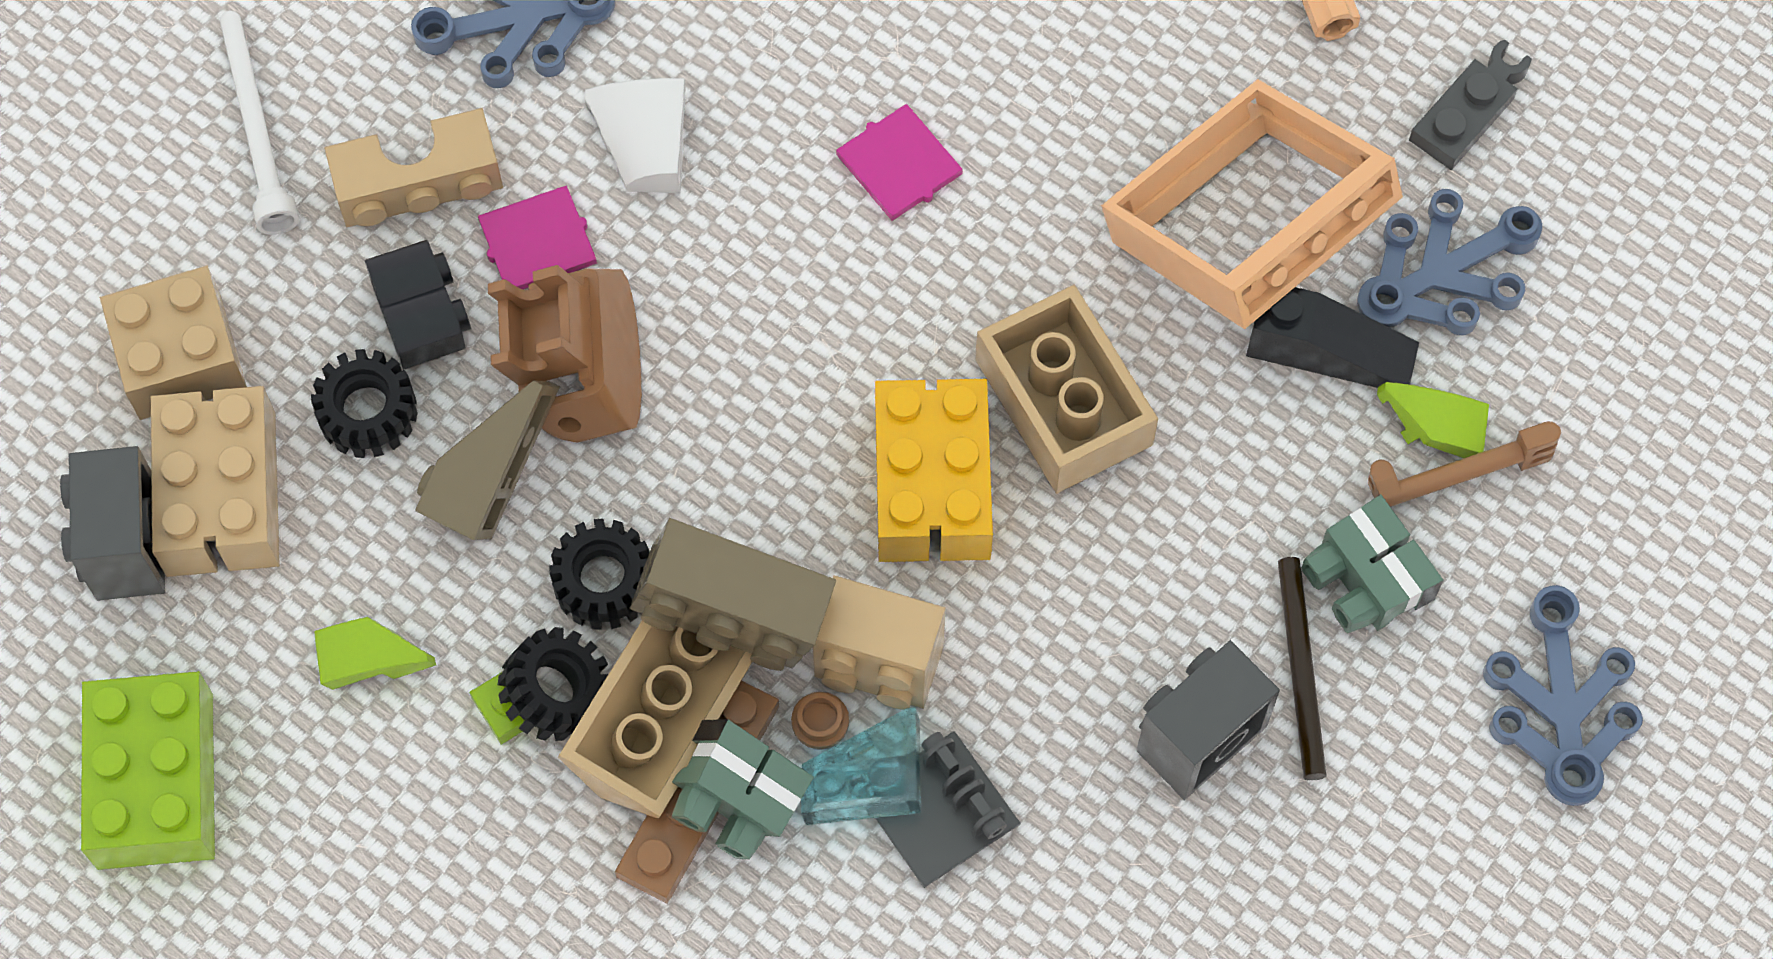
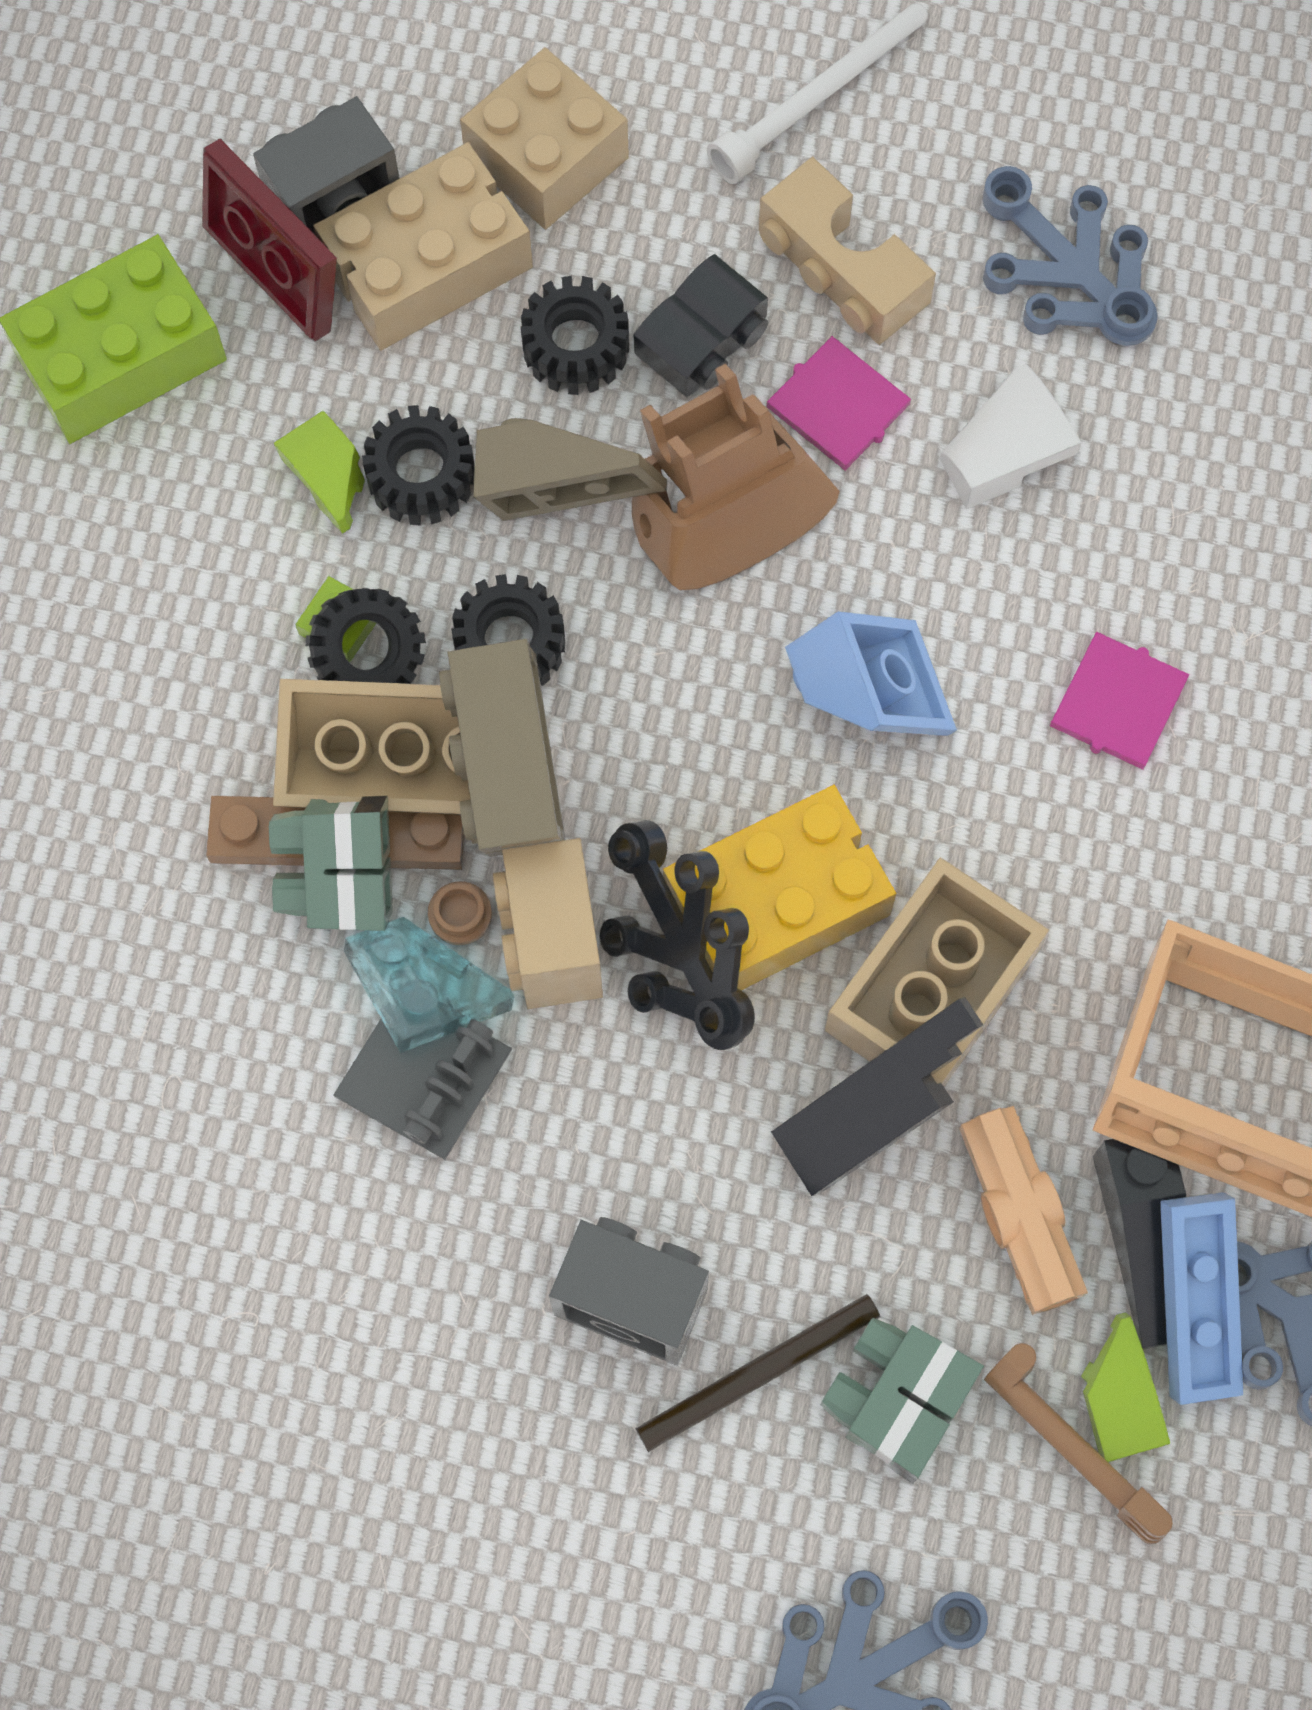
camera: 65 degrees right, 5 degrees up
none -> dark red tile [202,138,337,341]
none -> black tyre [362,405,475,526]
none -> black plant [599,820,755,1050]
none -> black piece [771,997,983,1196]
none -> light blue slope [785,611,957,736]
none -> light nougat piece [959,1106,1088,1315]
none -> light blue plate [1160,1192,1243,1405]

